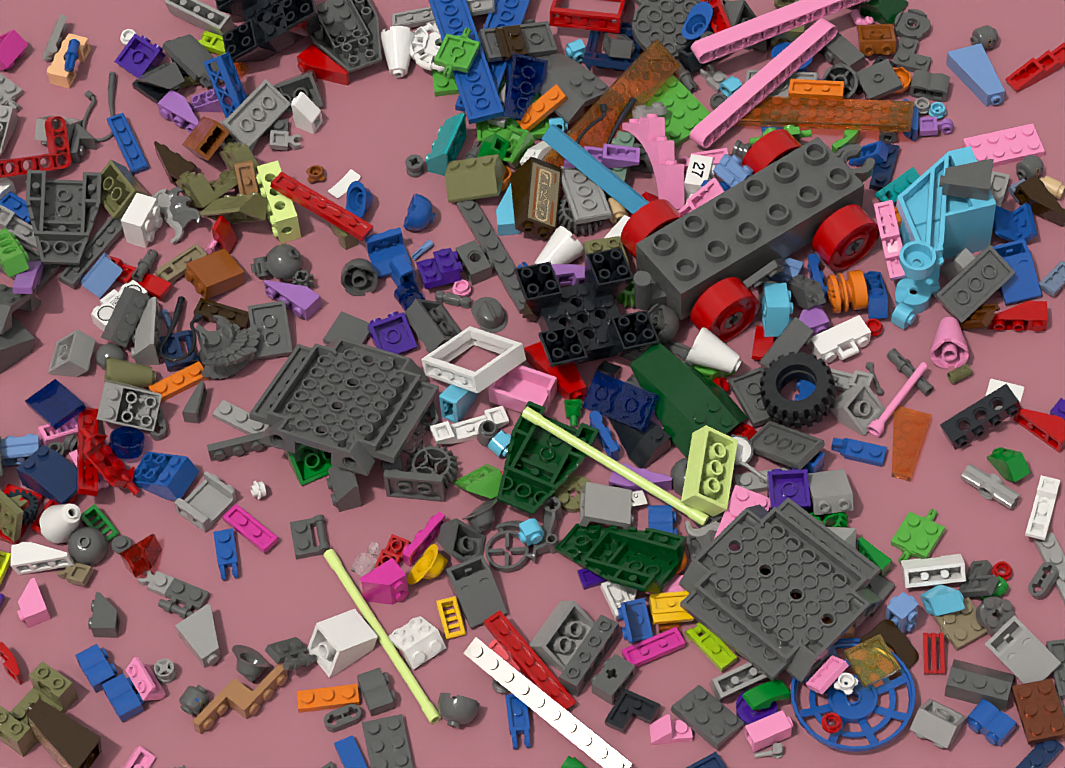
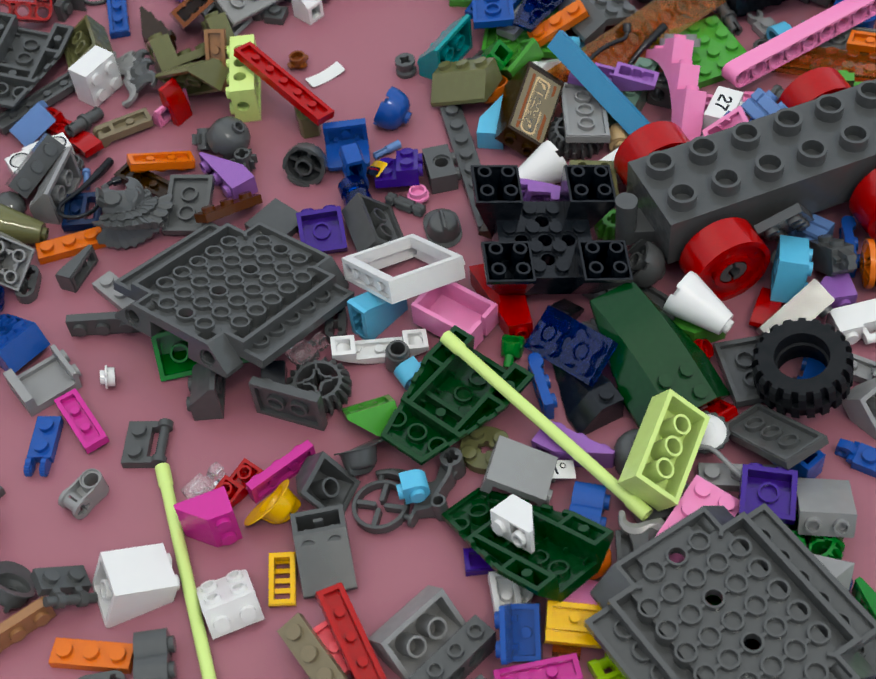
camera: 15 degrees right, 5 degrees down
dark orange brick [185,248,245,300] -> none
light grey plate [269,130,301,151] -> none
blue piece [346,181,373,219] -> none
none -> light grey piece [58,468,109,519]
none -> orange plate [127,151,195,173]
none -> reddish brown plate [194,191,263,223]
none -> sticker [366,160,388,177]
none -> white slope [490,494,535,554]

